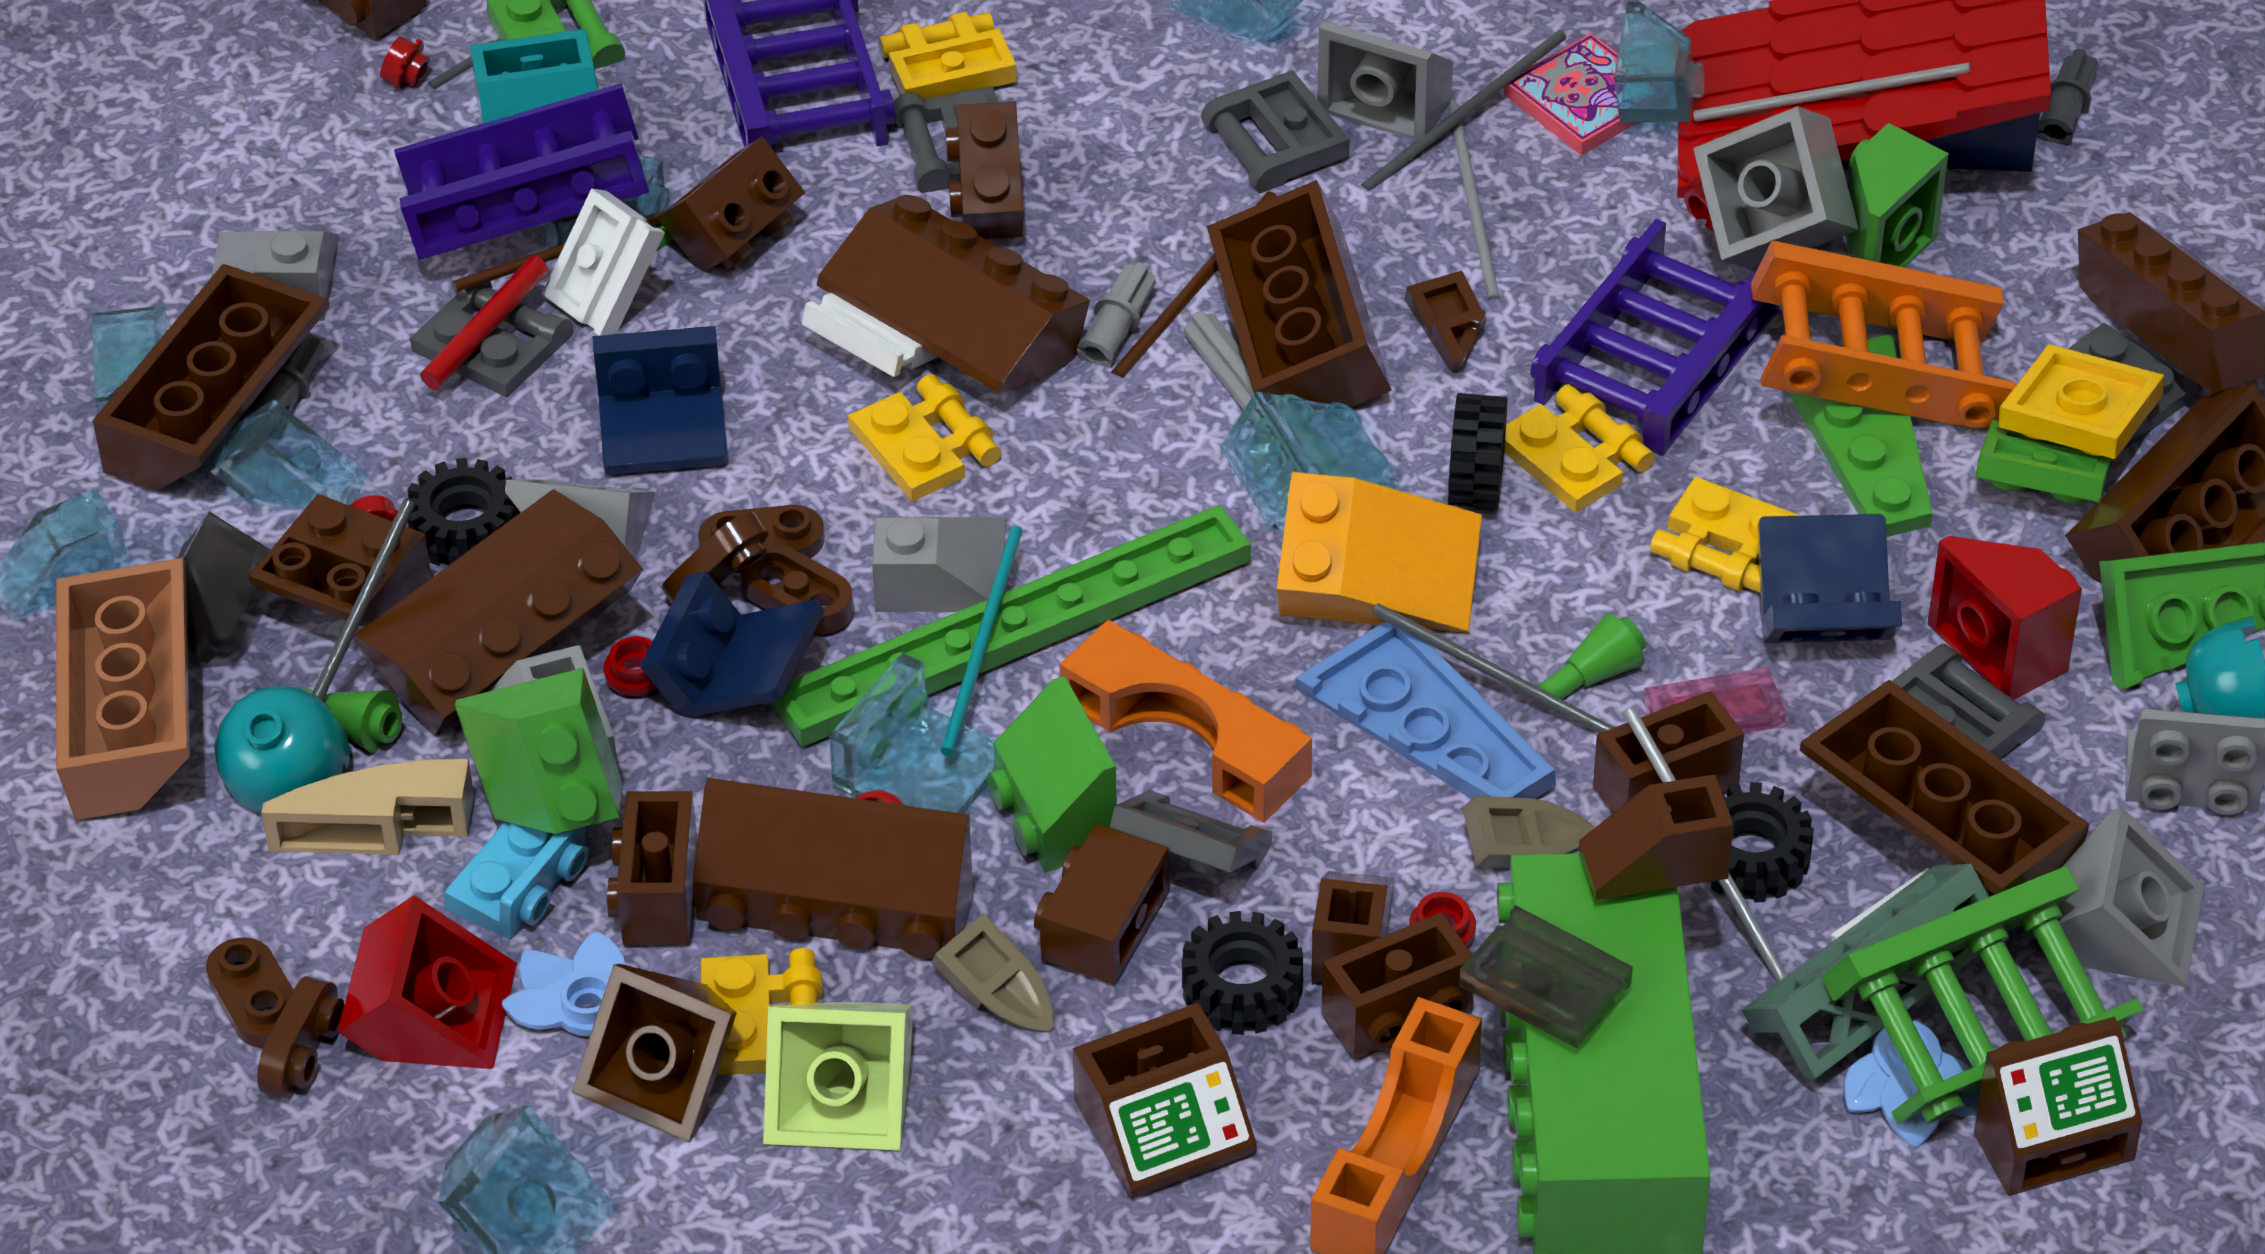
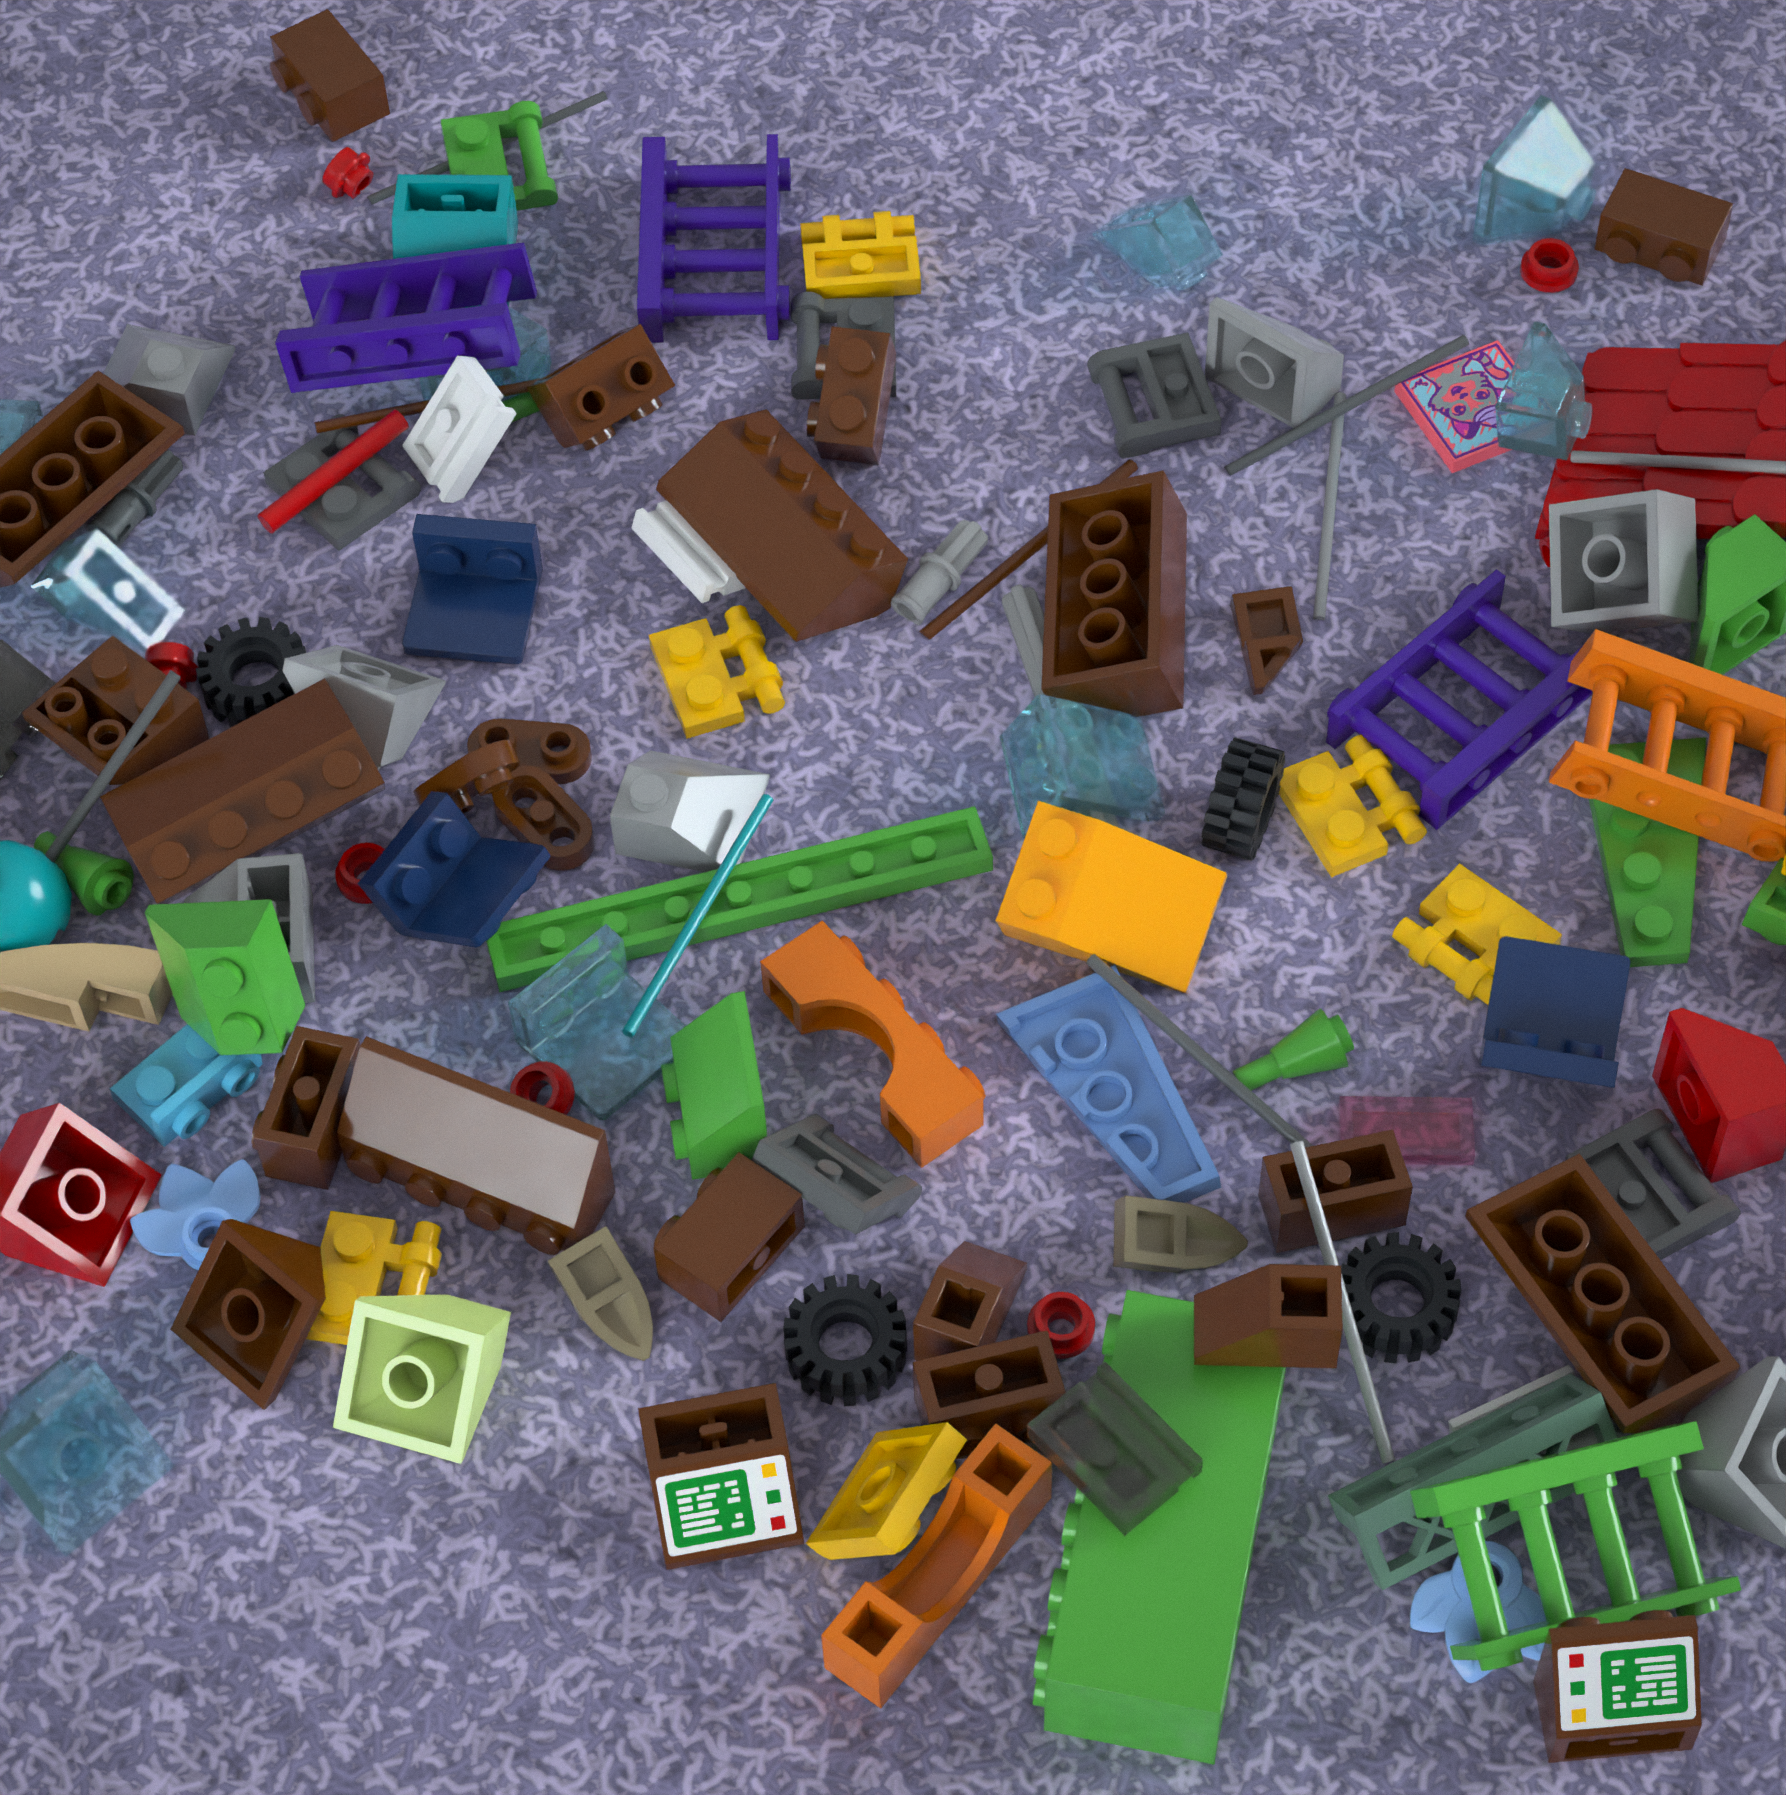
camera: 15 degrees right, 10 degrees up
none -> yellow plate [806,1422,967,1560]

